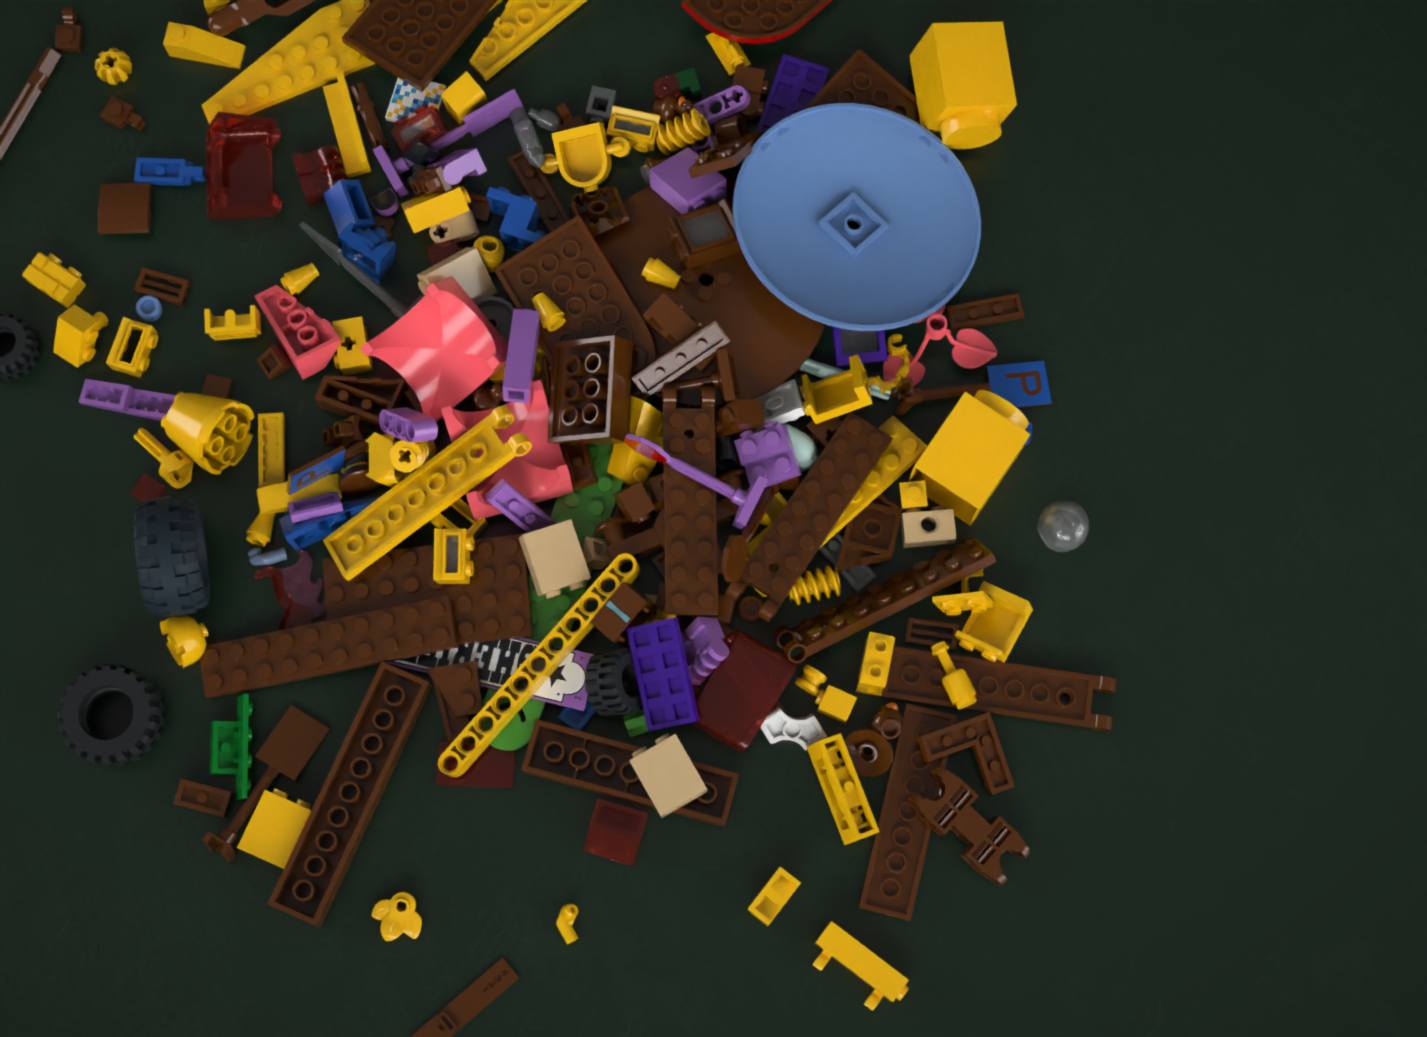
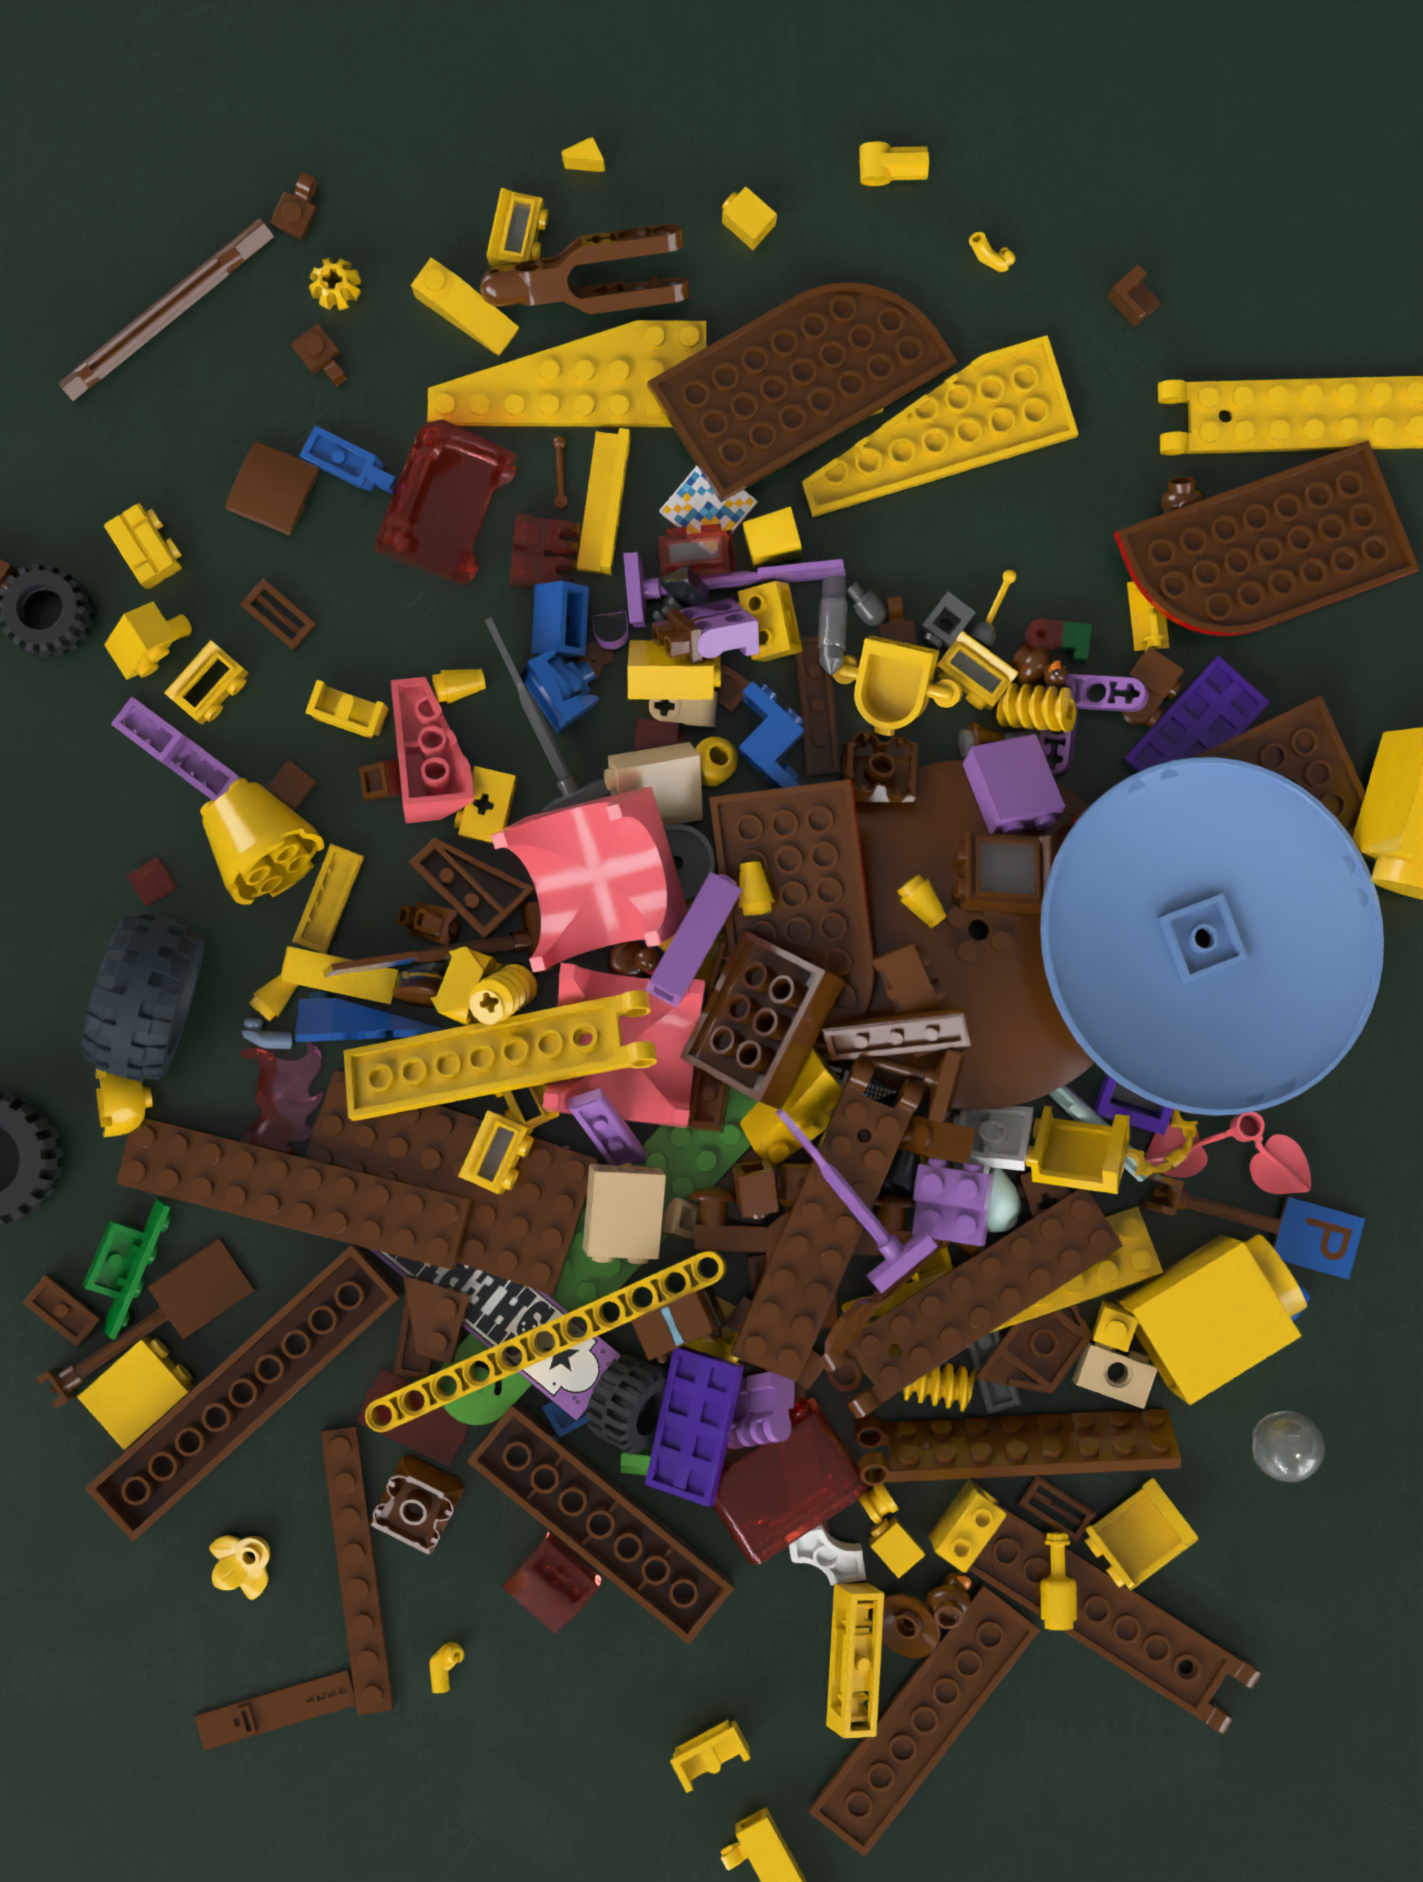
camera: 20 degrees right, 10 degrees up
yellow piece [134,428,194,489] -> none
medium blue tile [136,295,163,322] -> none
medium lavender tile [287,491,343,523] -> none
reddish brown pin [350,82,390,152] -> none
medium lavender beam [379,407,438,443] -> none
tan brick [629,733,707,818] -> none
reddish brown hinge [688,114,765,178] -> none
reddish brown piece [908,766,1030,886] -> none
reddish brown plate [917,712,1015,795] -> none
yellow plate [932,569,994,616] -> none
reddish brown tile [945,293,1024,332] -> none
none -> reddish brown plate [321,1425,394,1715]
none -> reddish brown slope [369,1454,465,1555]
none -> reddish brown hinge [552,436,568,509]
none -> yellow brick [738,581,803,662]
none -> hinge [967,569,1017,650]

